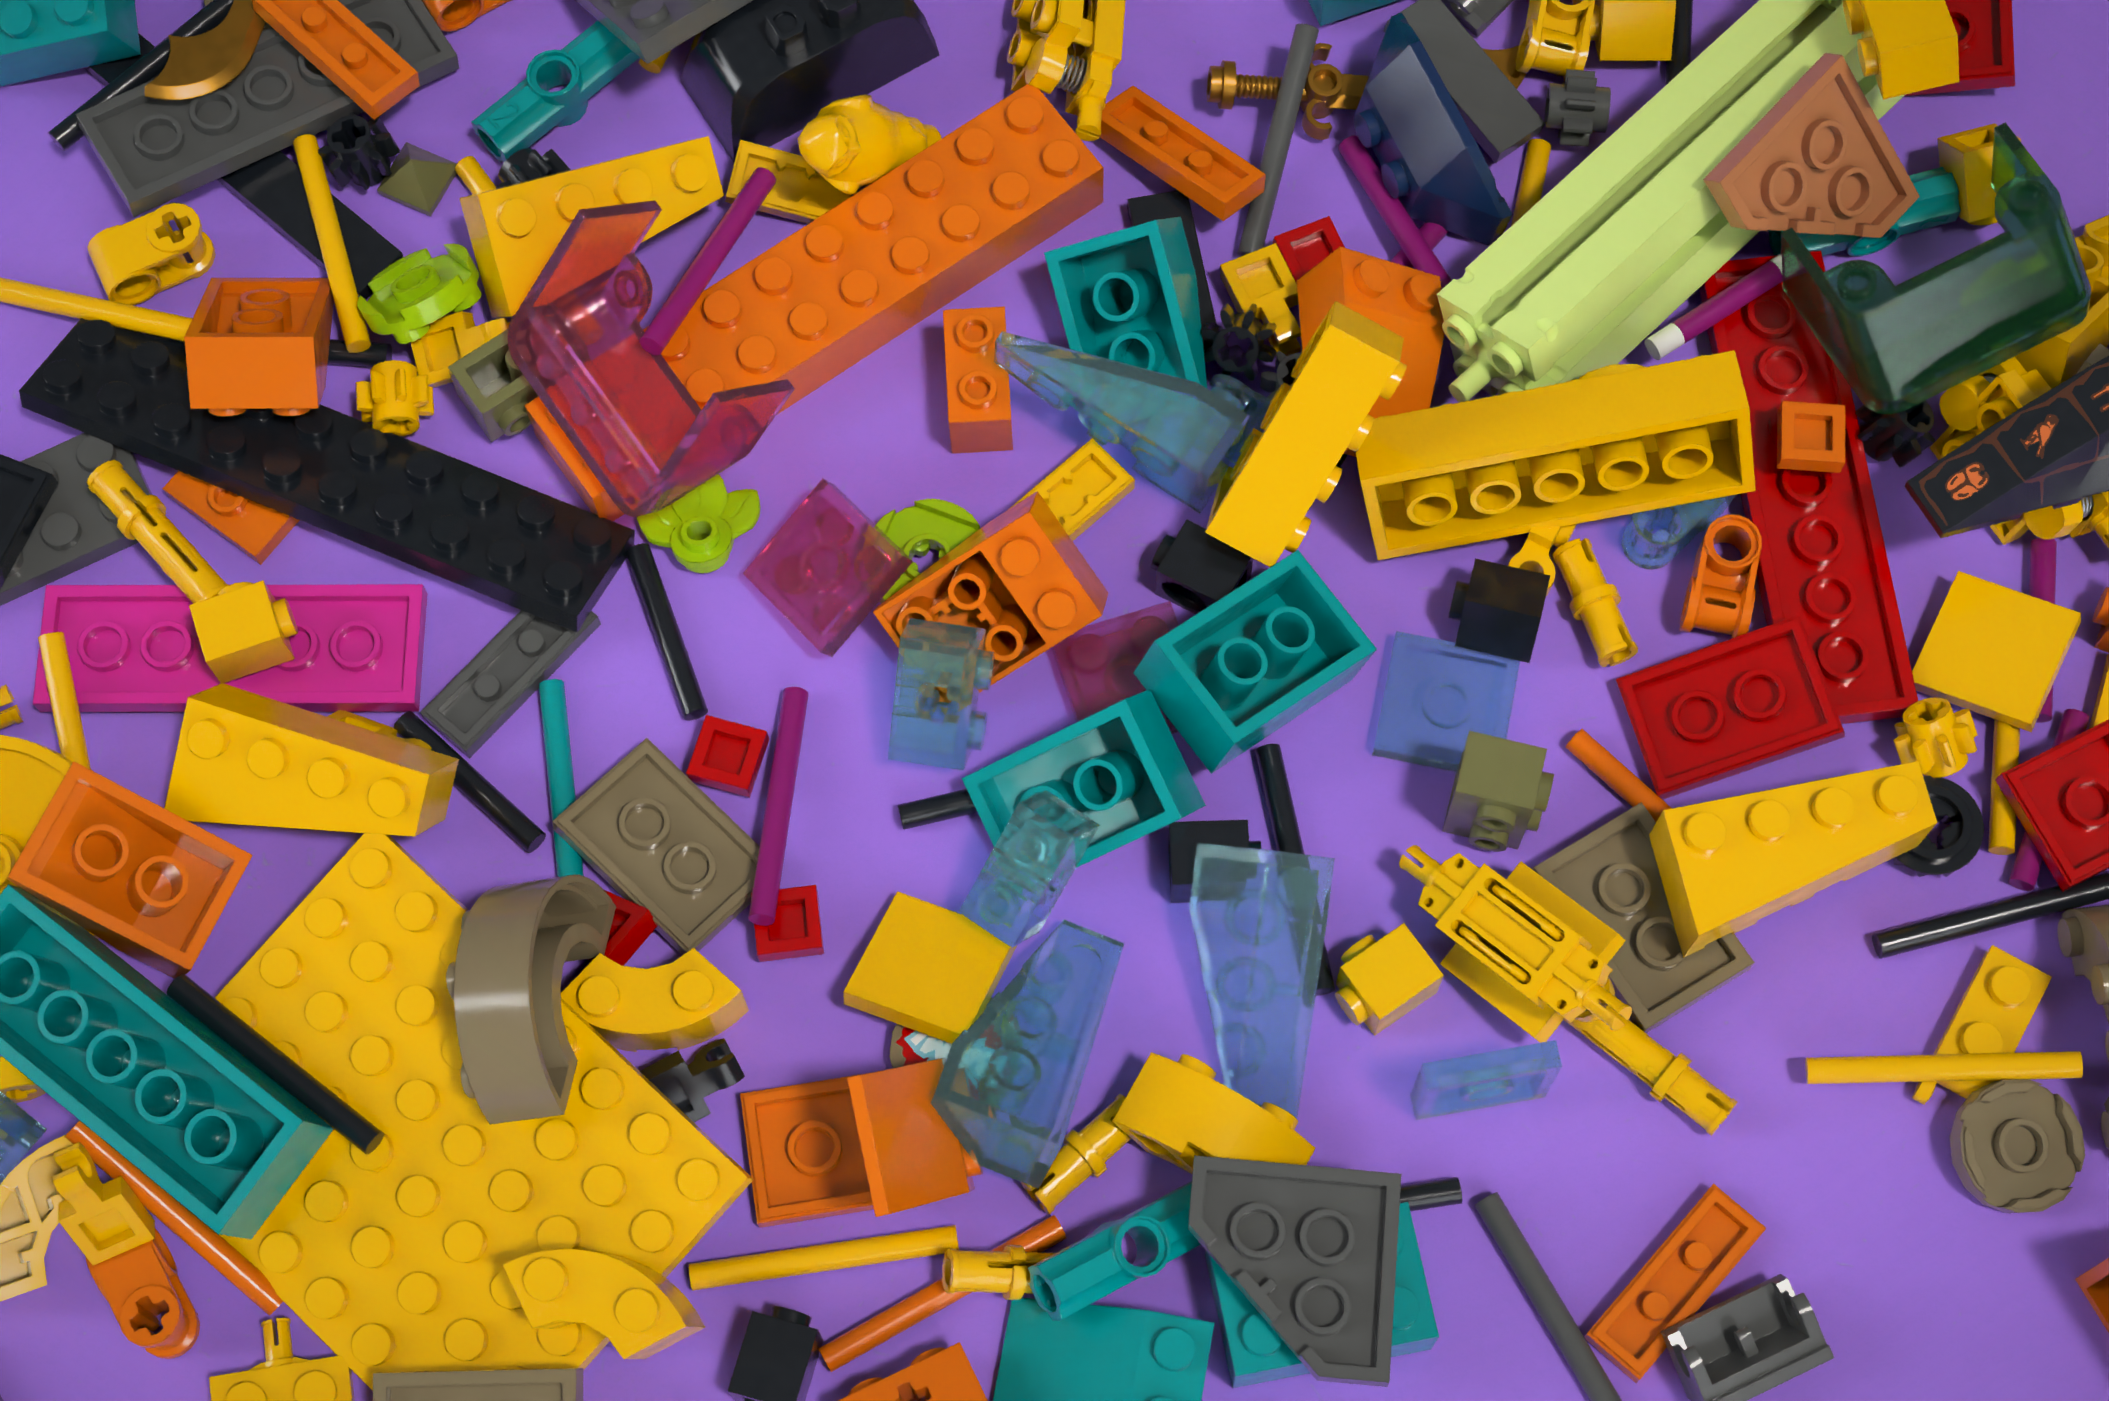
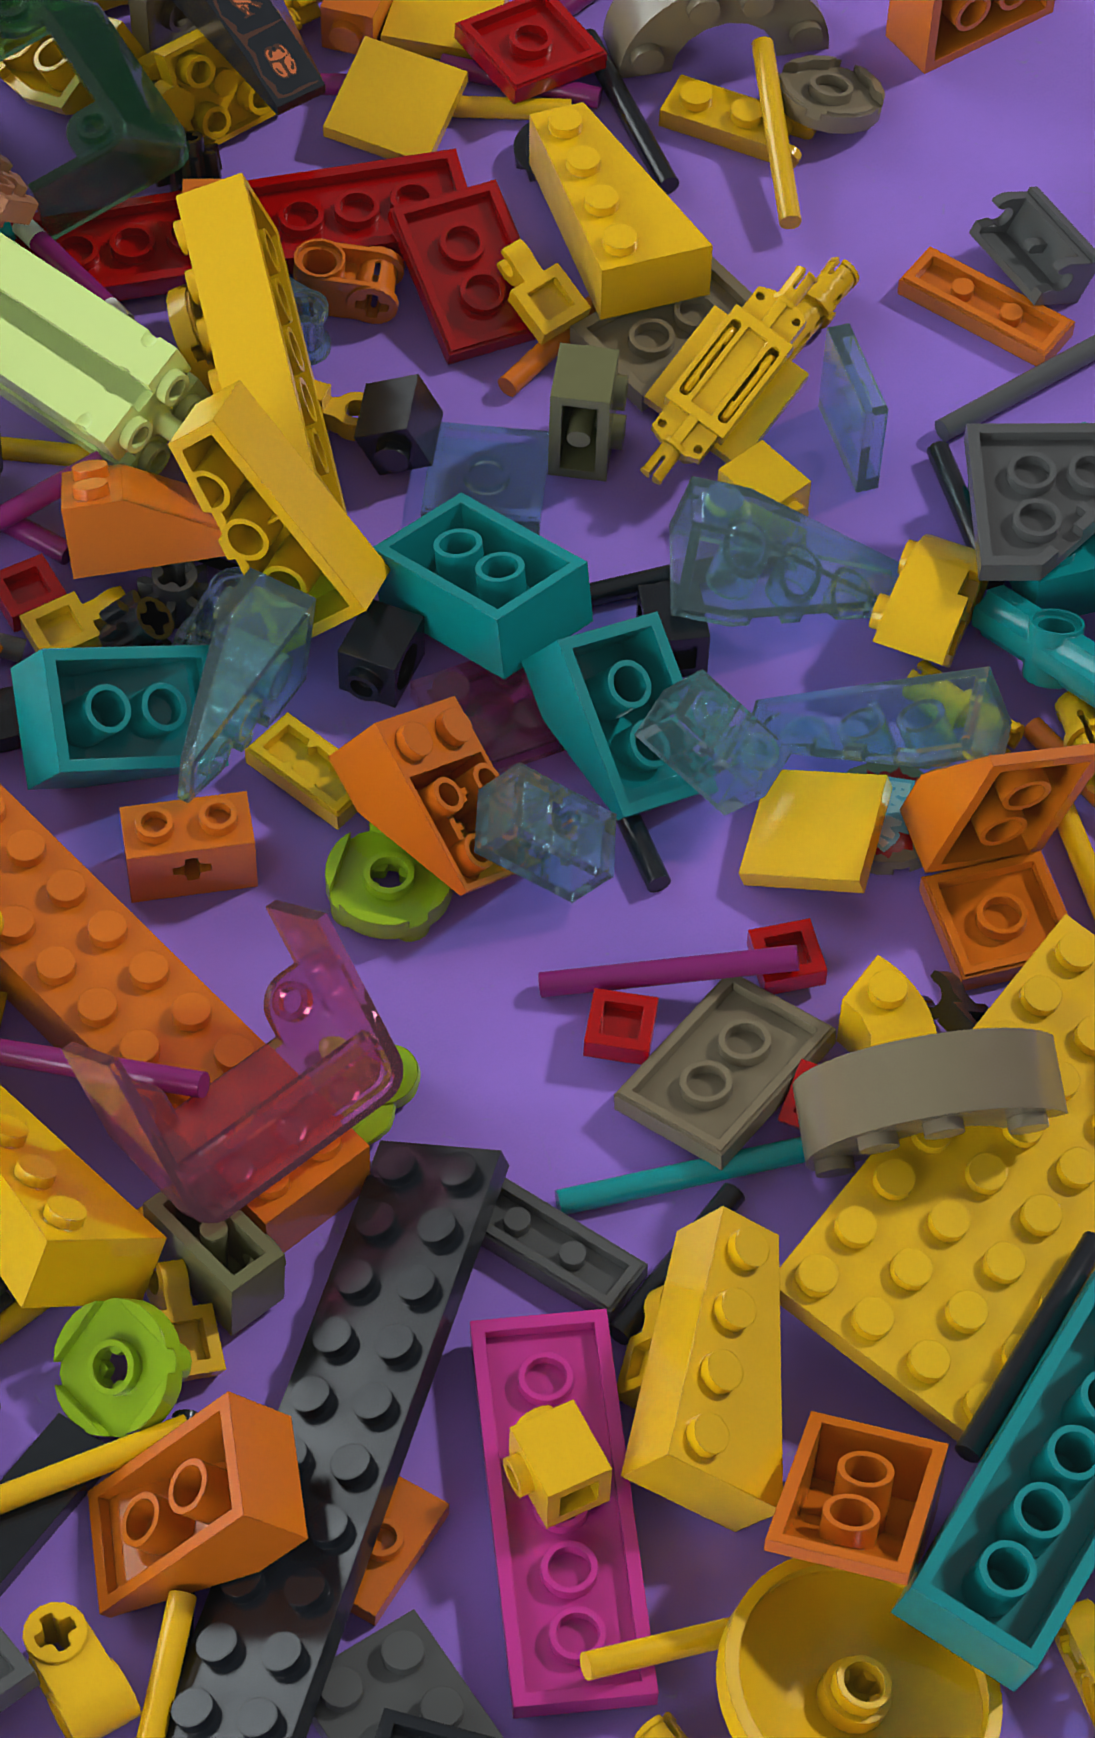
camera: 100 degrees left, 15 degrees down
yellow pin [87,460,229,604] -> none
yellow gear [355,360,434,436] -> none
black bar [626,543,708,721] -> none
clear pink plate [743,478,913,657] -> none
yellow pin [1552,538,1638,667] -> none
yellow gear [1893,697,1978,778] -> none
none -> yellow plate [497,239,591,345]

